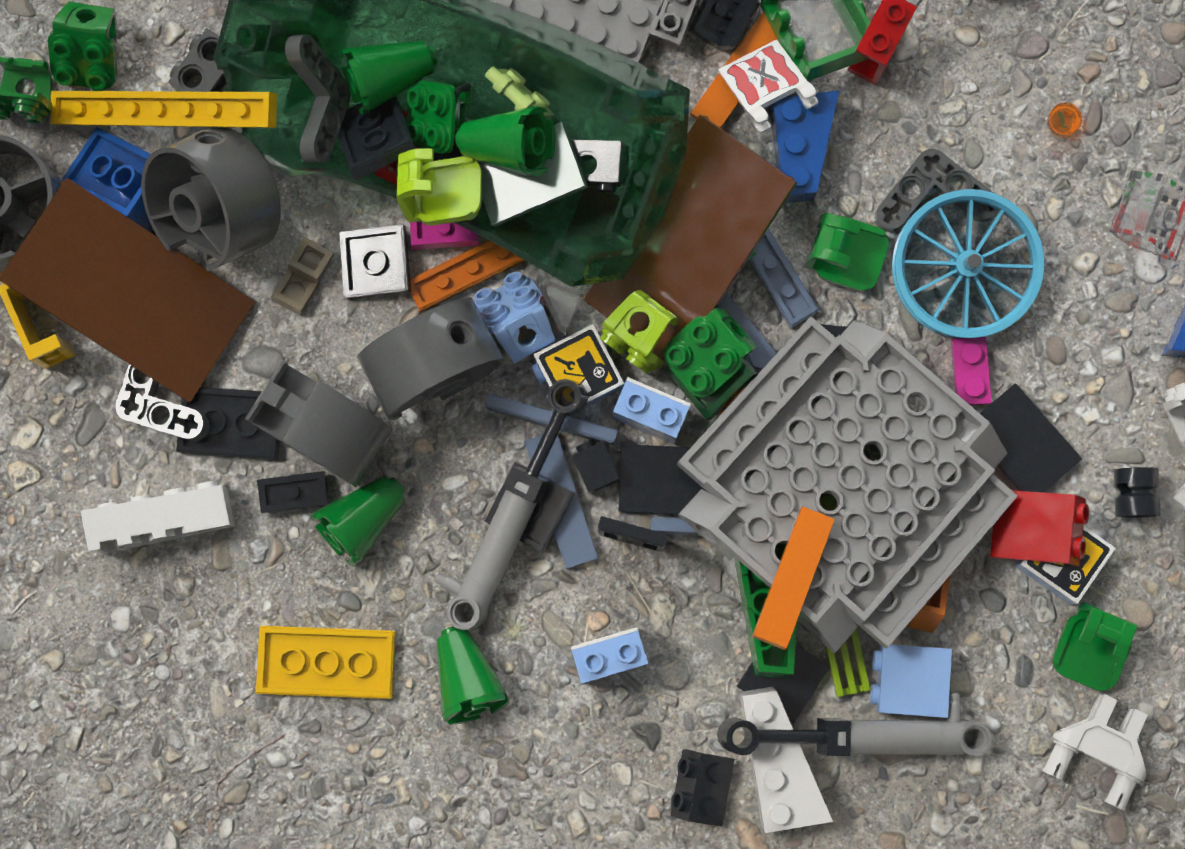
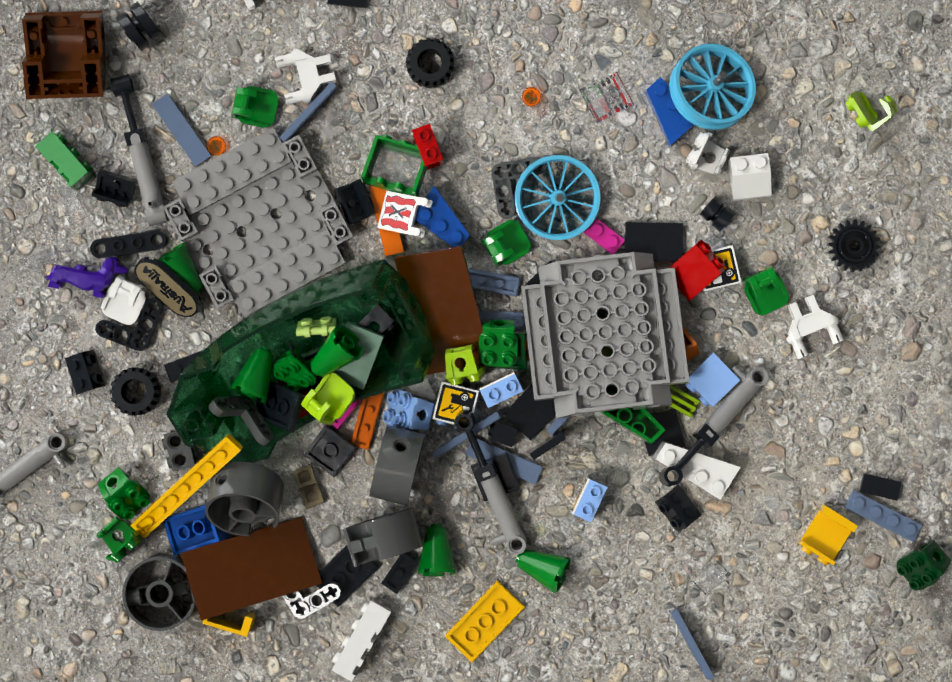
camera: 45 degrees left, 5 degrees up
orange tile [752,506,835,650] -> none

